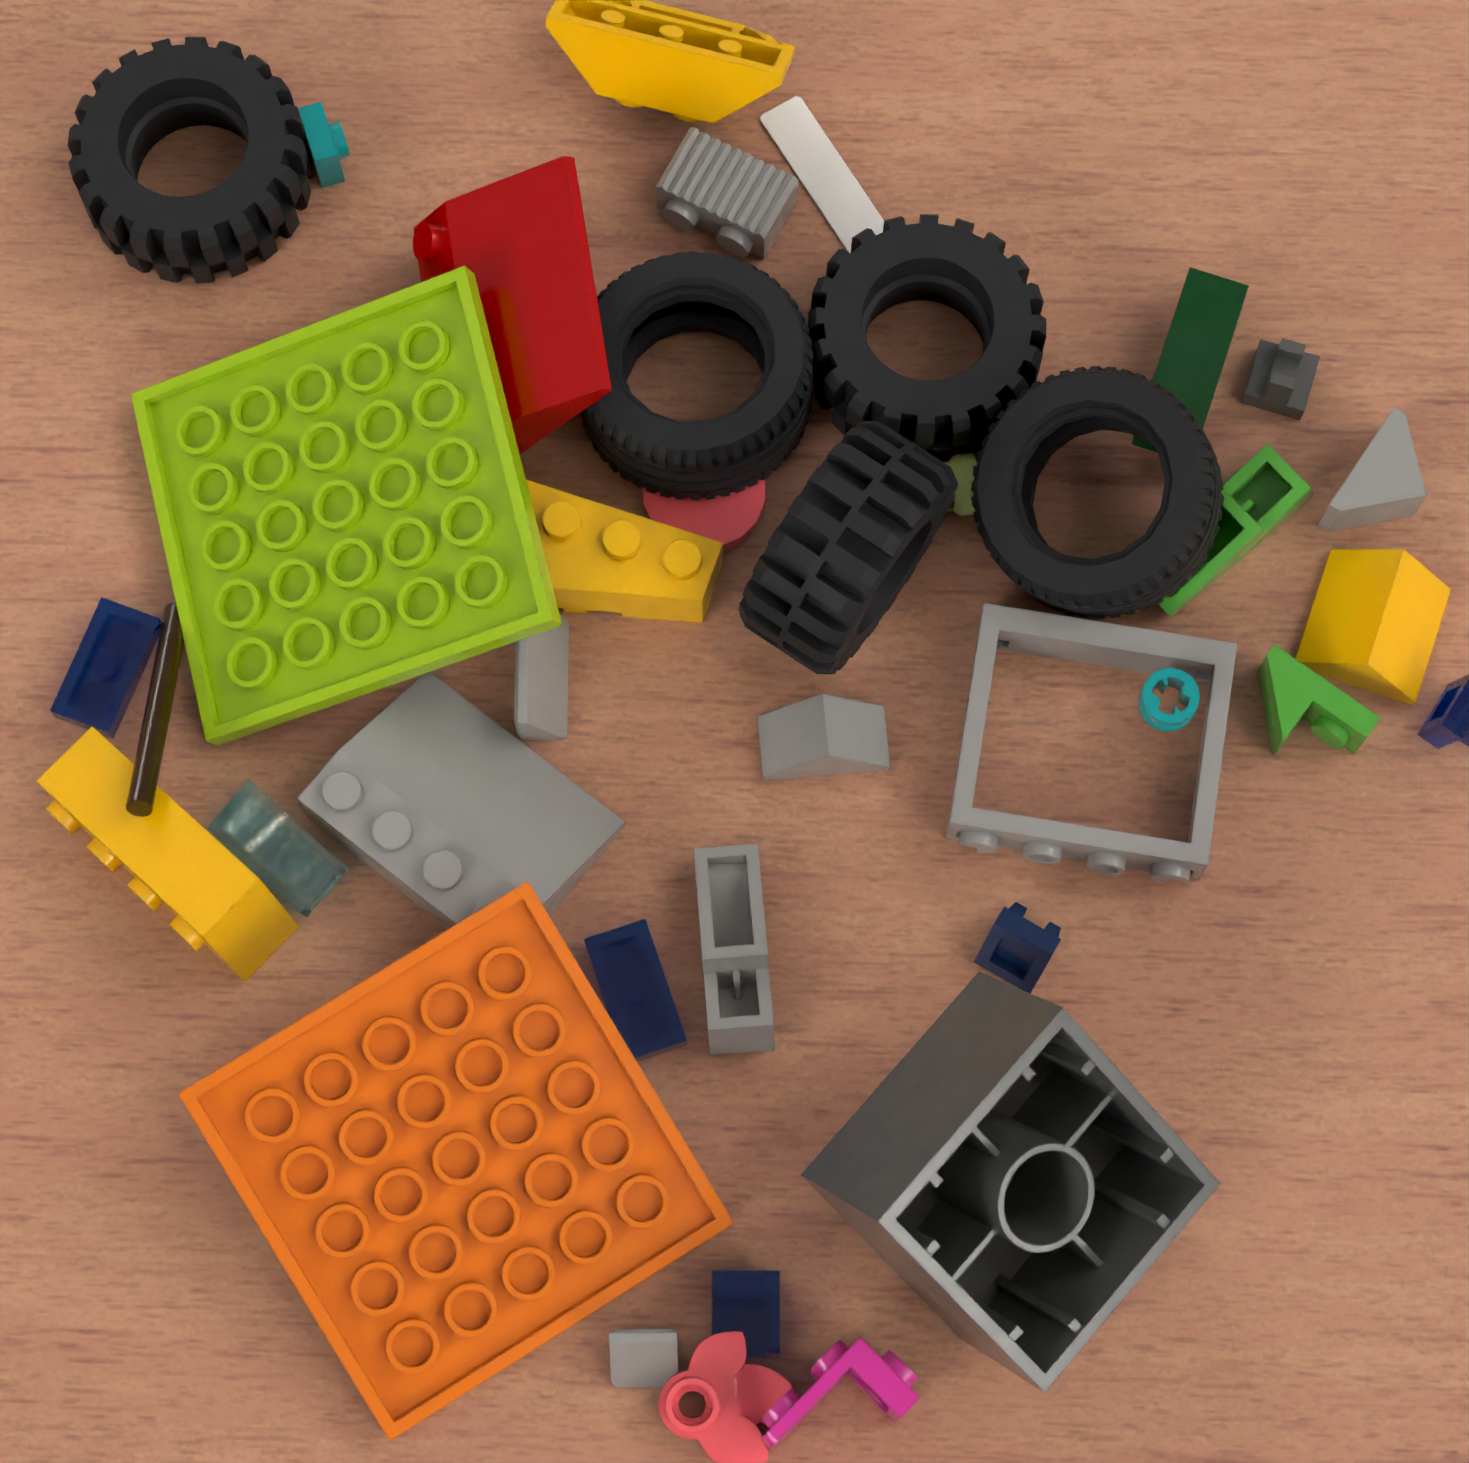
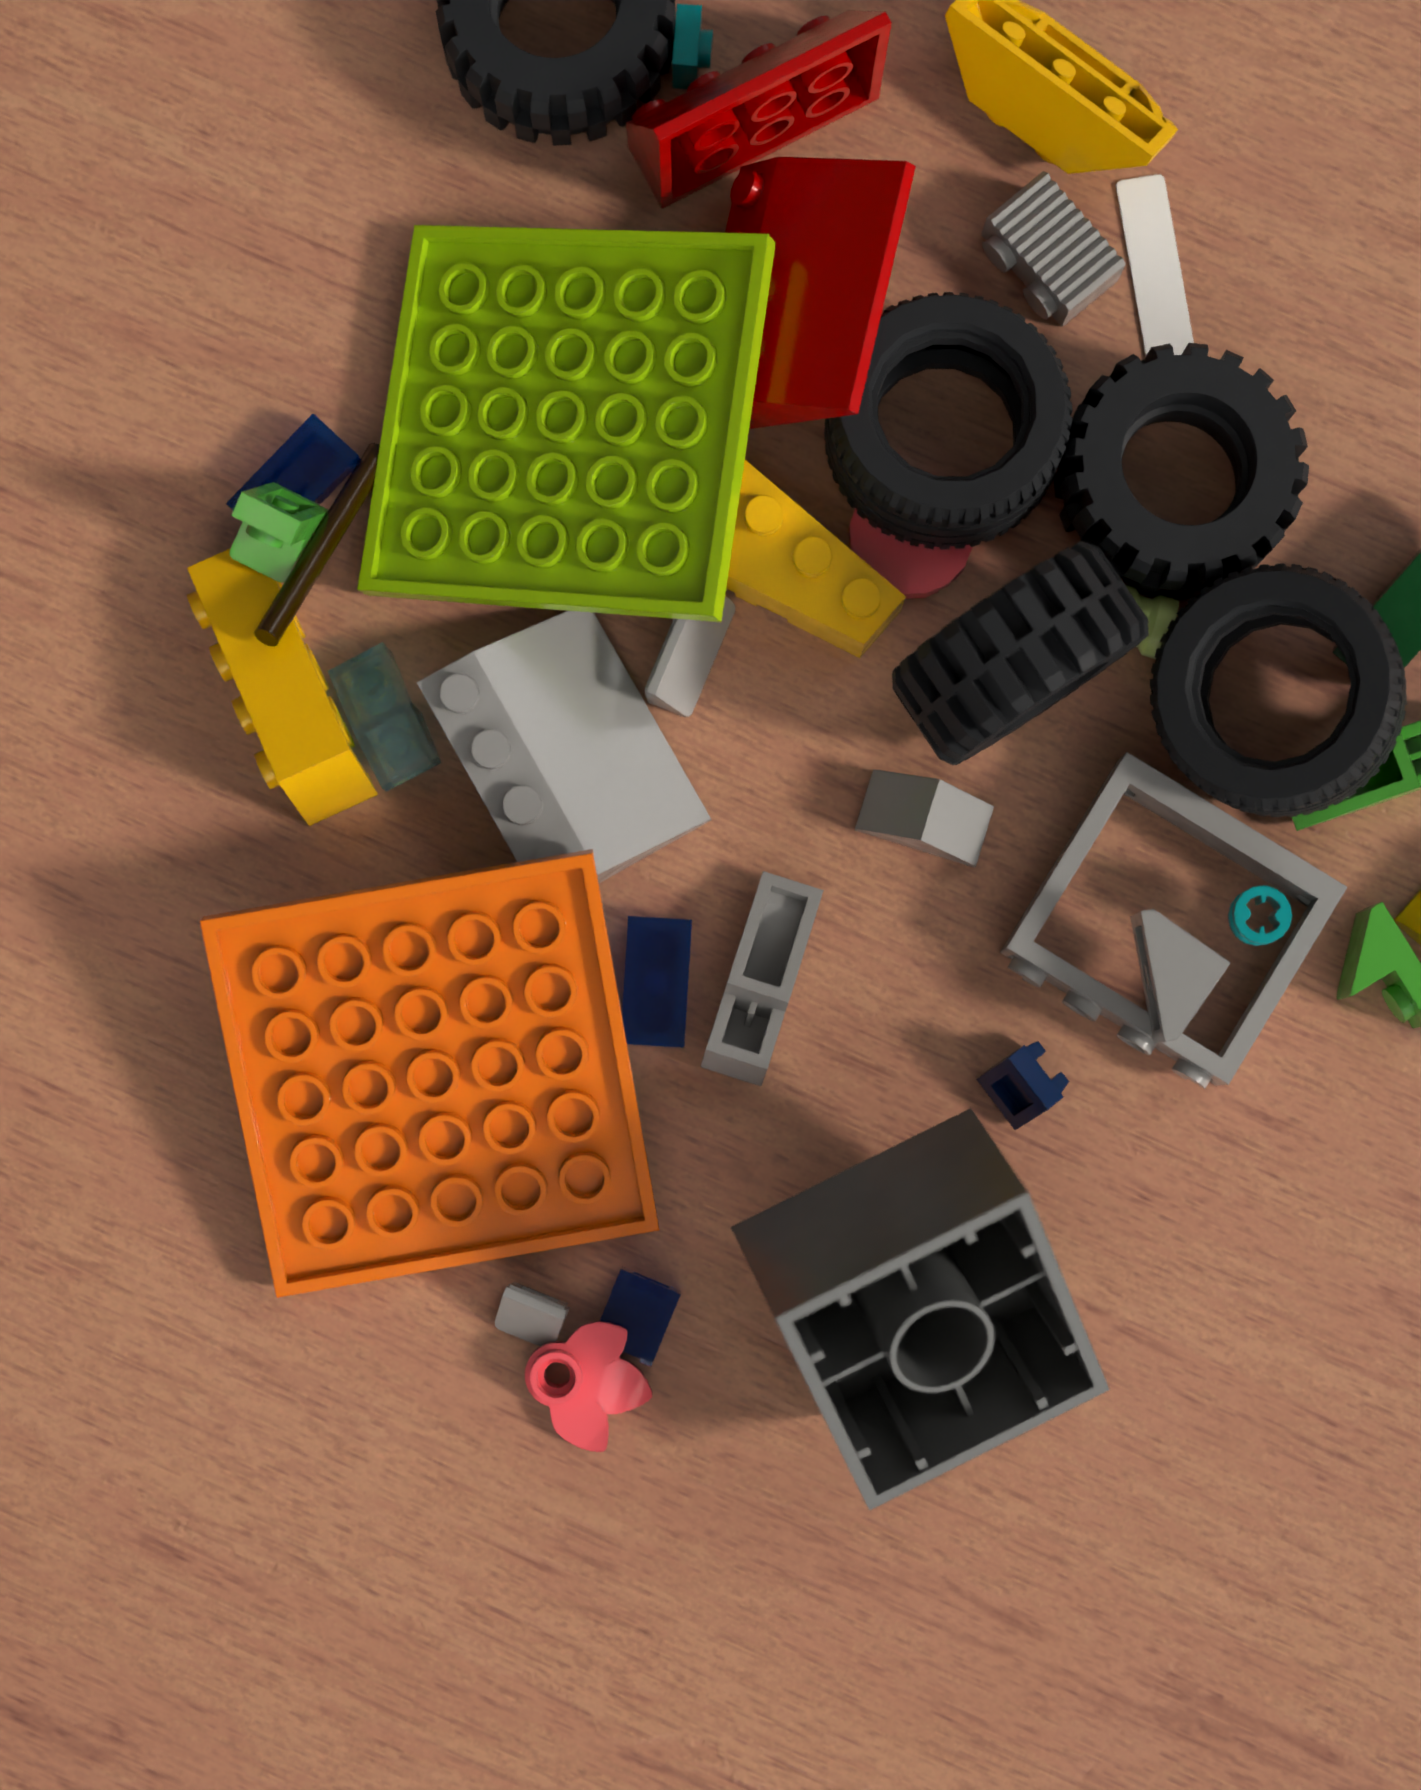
camera: 20 degrees right, 10 degrees up
dark pink bracket [762,1337,920,1451] -> none
none -> bright green slope [230,482,329,583]
none -> red slope [626,10,892,209]
none -> light grey slope [1130,909,1231,1044]

